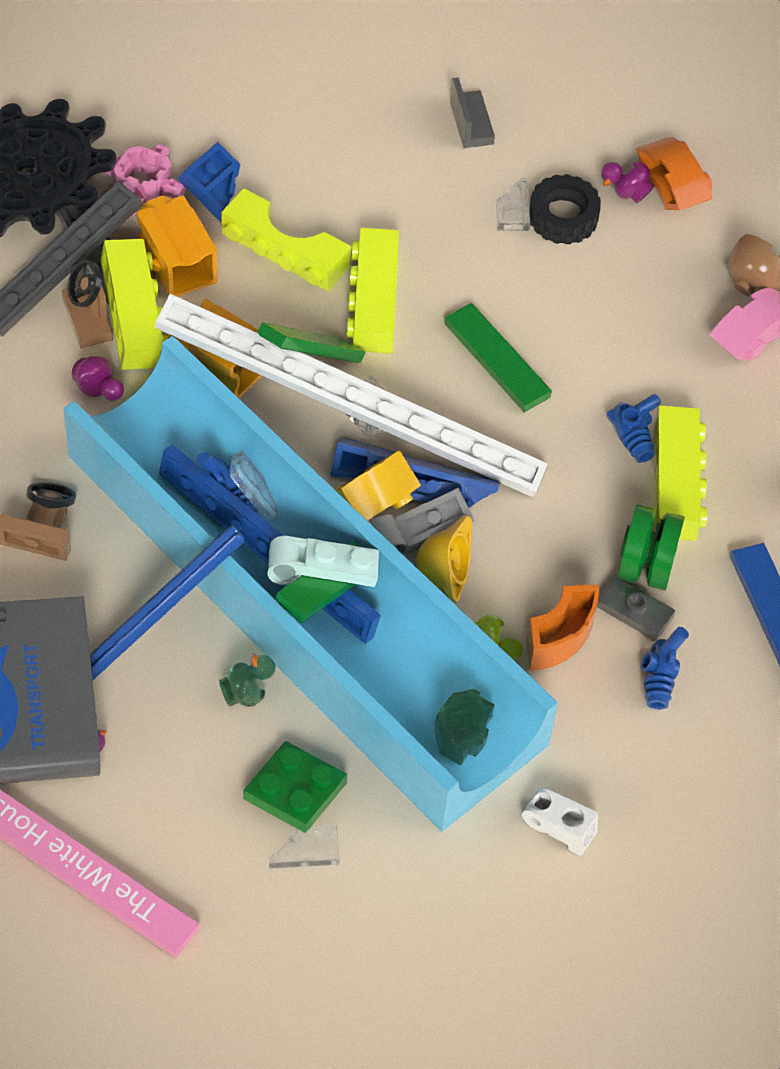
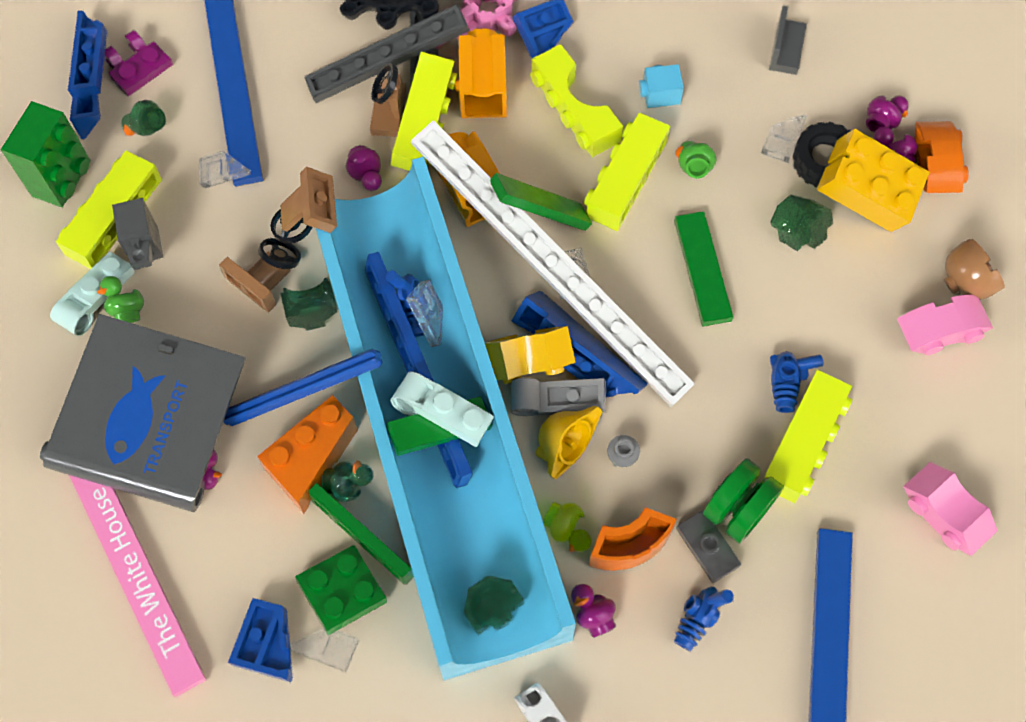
camera: 30 degrees right, 10 degrees up
none -> blue wing [228,598,293,683]
none -> orange wedge [257,395,358,514]
none -> medium nougat piece [271,166,337,244]
none -> clear green hair [280,278,338,331]
none -> green tile [309,483,414,585]
none -> magenta animal [571,584,616,637]
none -> light grey plate [607,435,640,467]
none -> medium azure brick [639,64,684,108]
none -> bright green animal [675,141,717,179]
none -> clear green hair [770,194,833,251]
none -> yellow piece [817,128,930,232]
none -> magenta animal [866,96,909,133]

